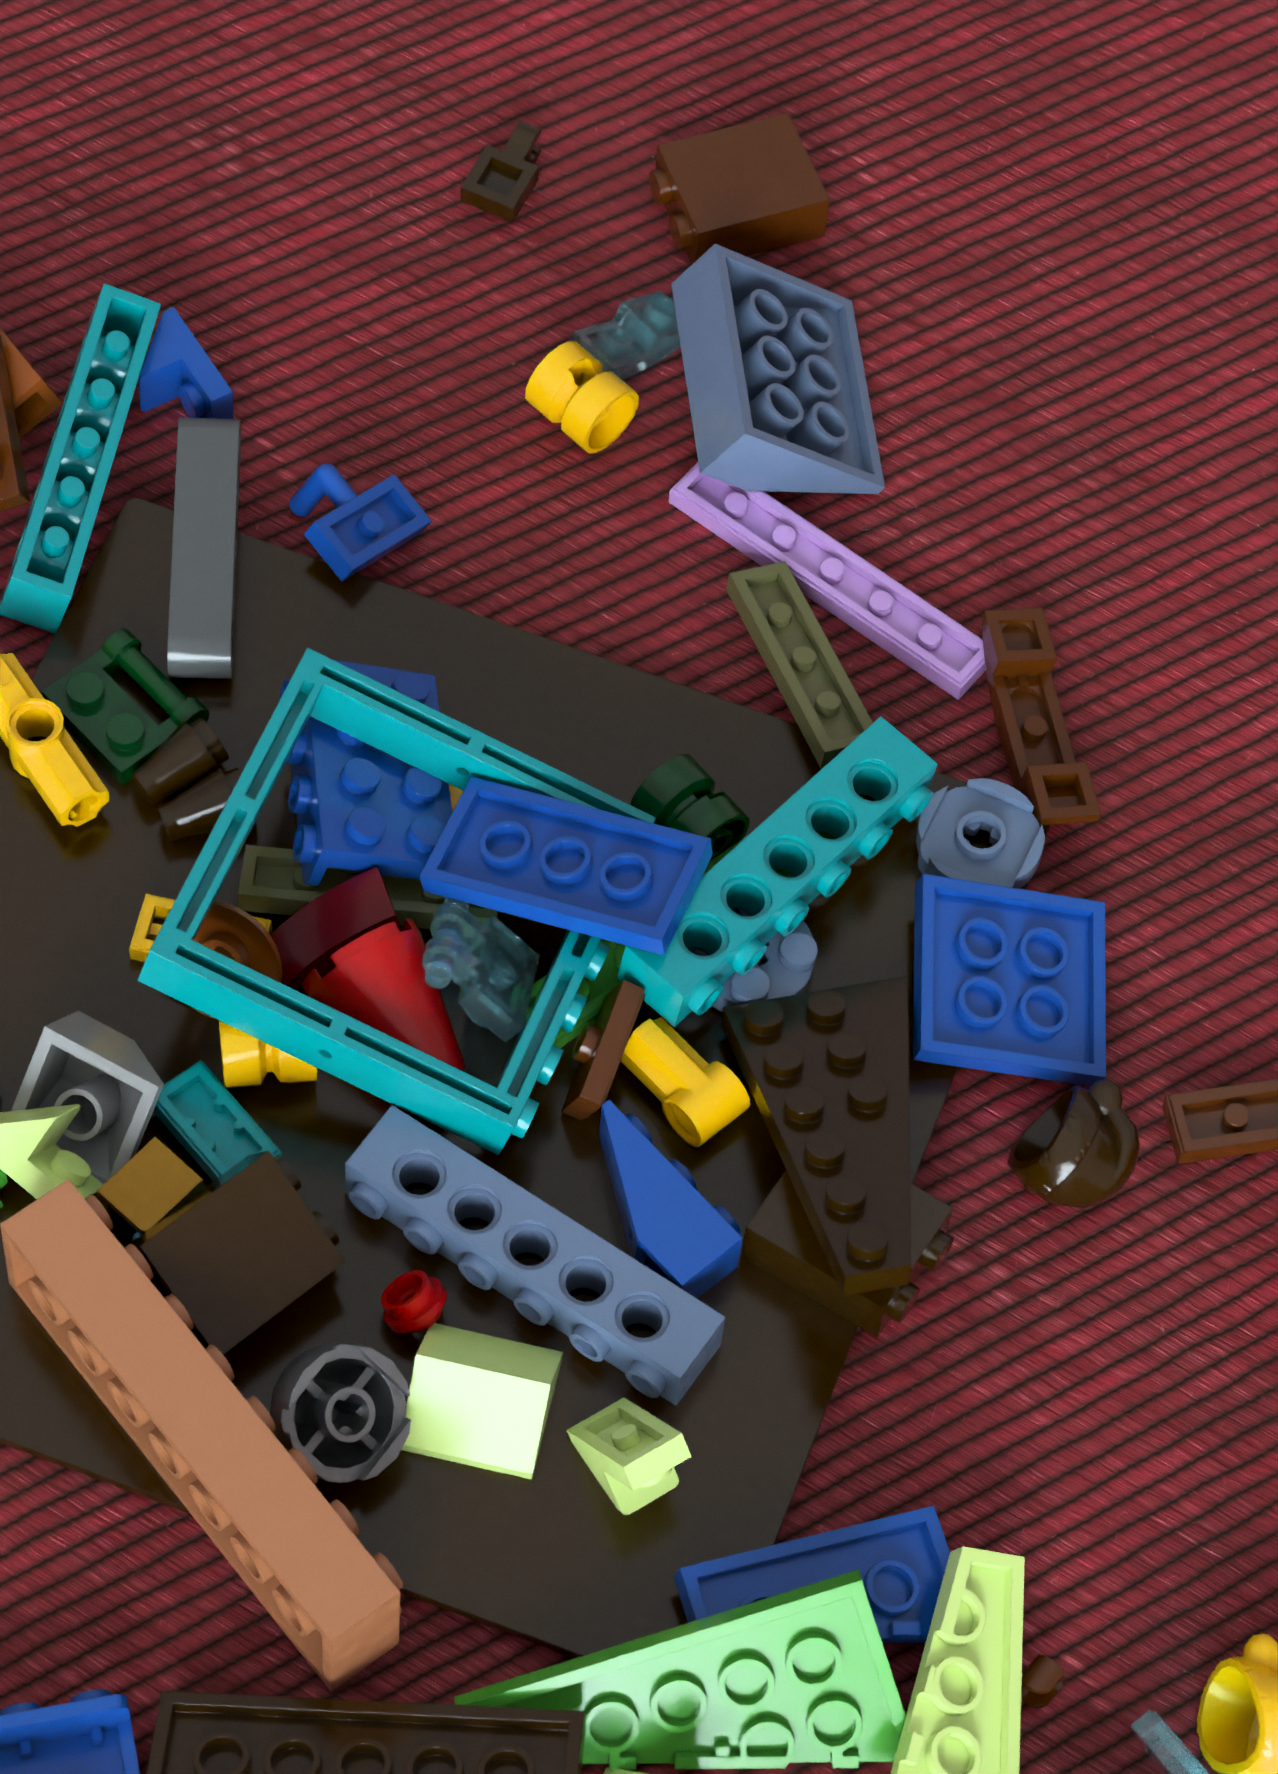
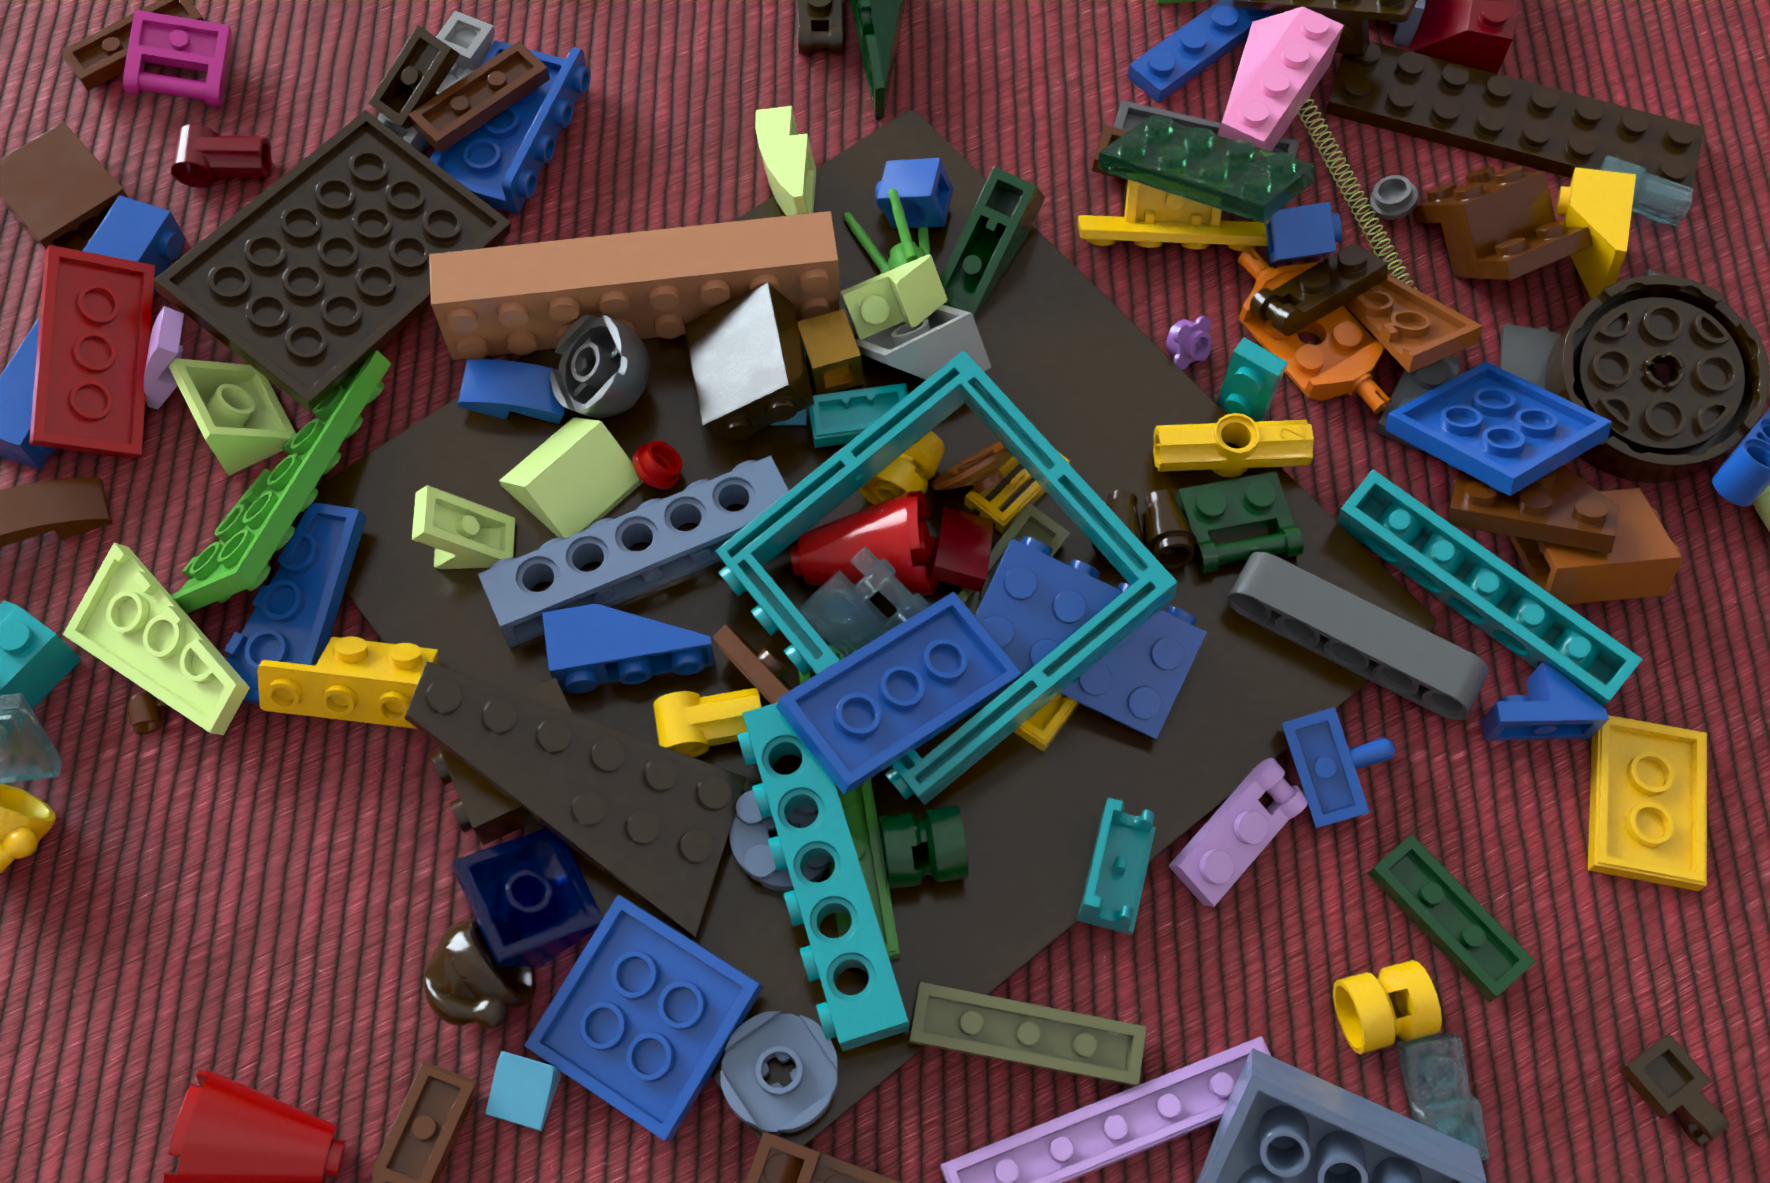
camera: 125 degrees right, 5 degrees up
none -> yellow bracket [257,636,439,729]
none -> clear blue slope [451,828,603,967]
none -> blue slope [457,359,565,424]
none -> medium azure slope [485,1051,562,1132]
none -> teal hinge [1077,797,1156,935]
none -> lavender plate [1169,758,1308,907]
none -> dark green plate [1368,834,1536,1002]
none -> yellow tile [1588,715,1707,891]

